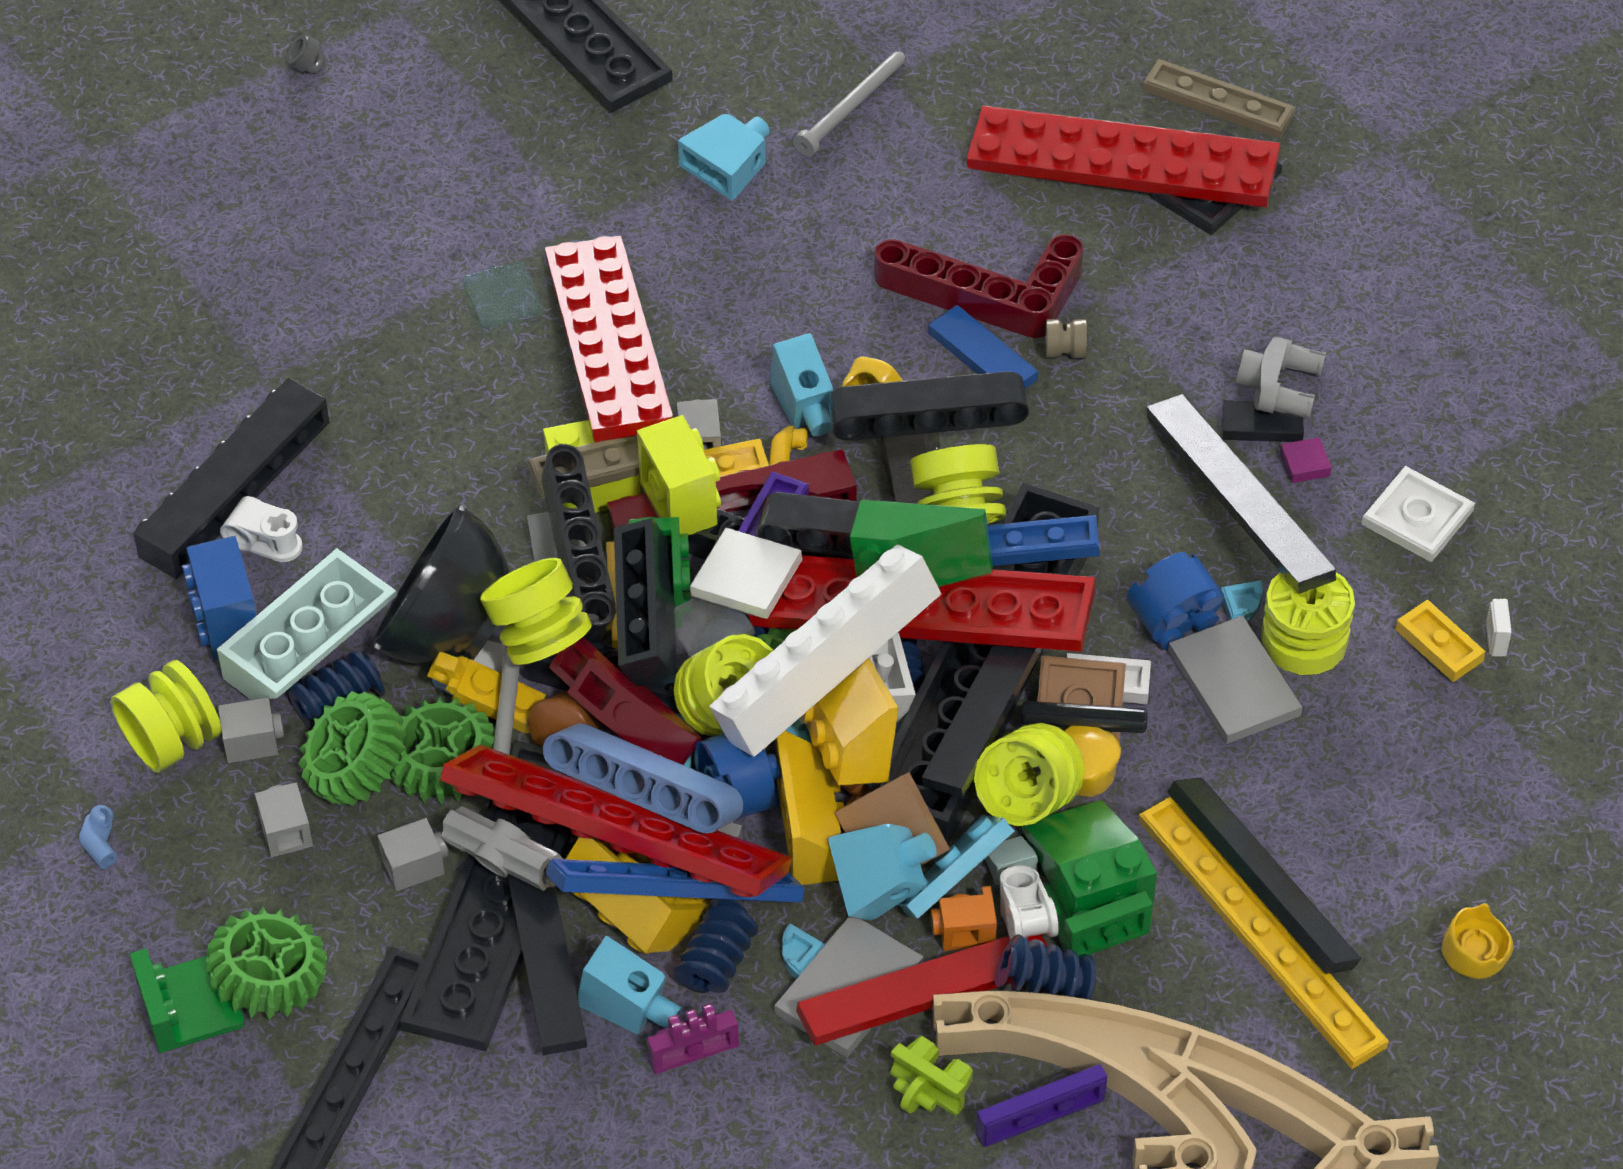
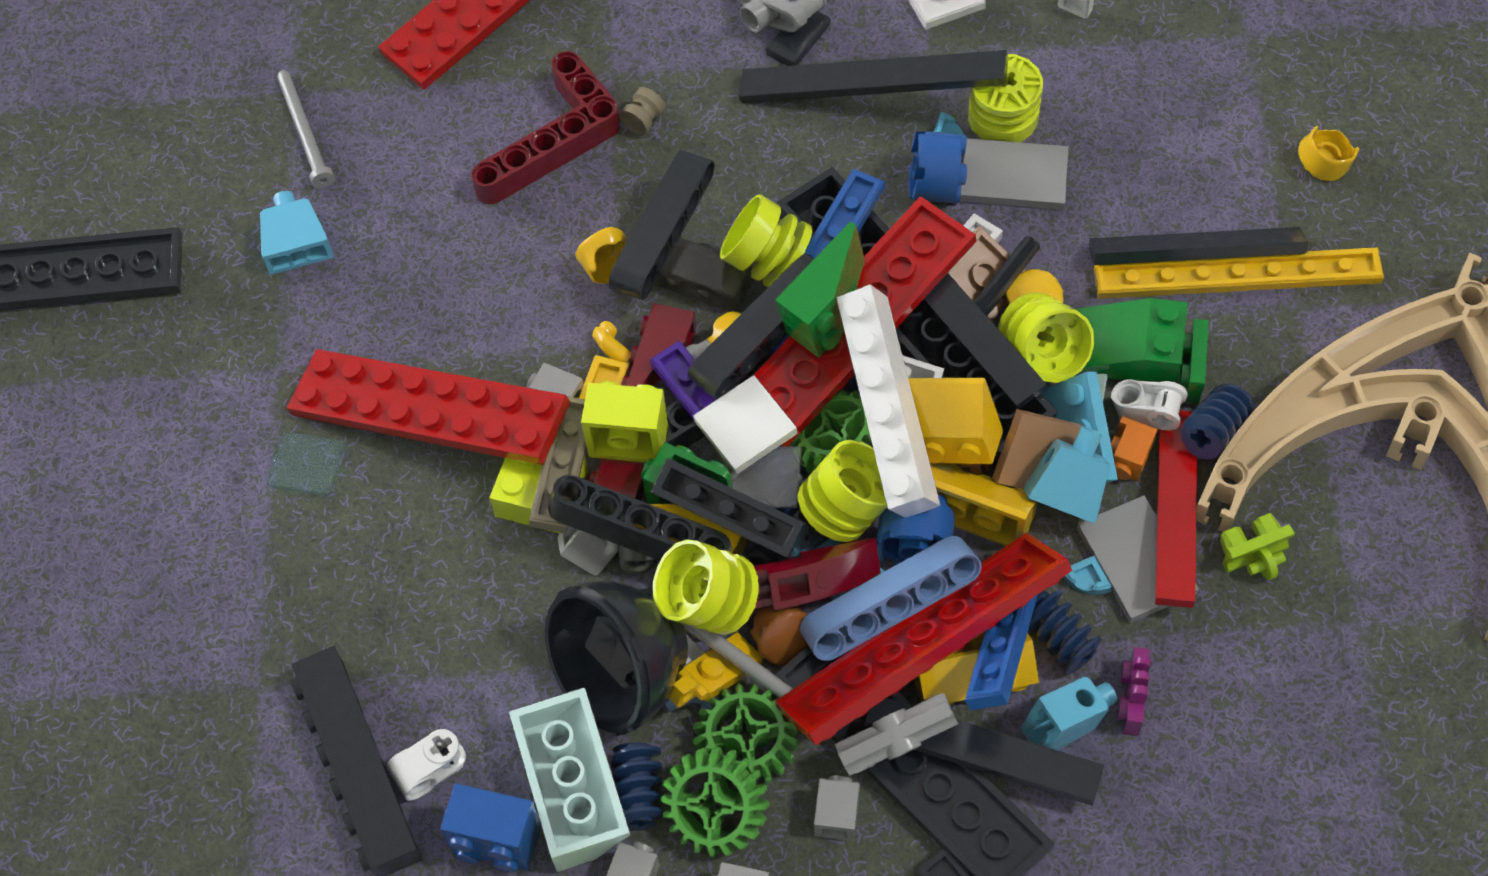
camera: 55 degrees left, 10 degrees up
medium azure torso [769,333,833,436] -> none
blue tile [928,305,1038,389] -> none
dark purple tile [976,1064,1108,1147] -> none
magenta tile [1280,437,1332,483] -> none
yellow plate [1395,599,1486,682] -> none

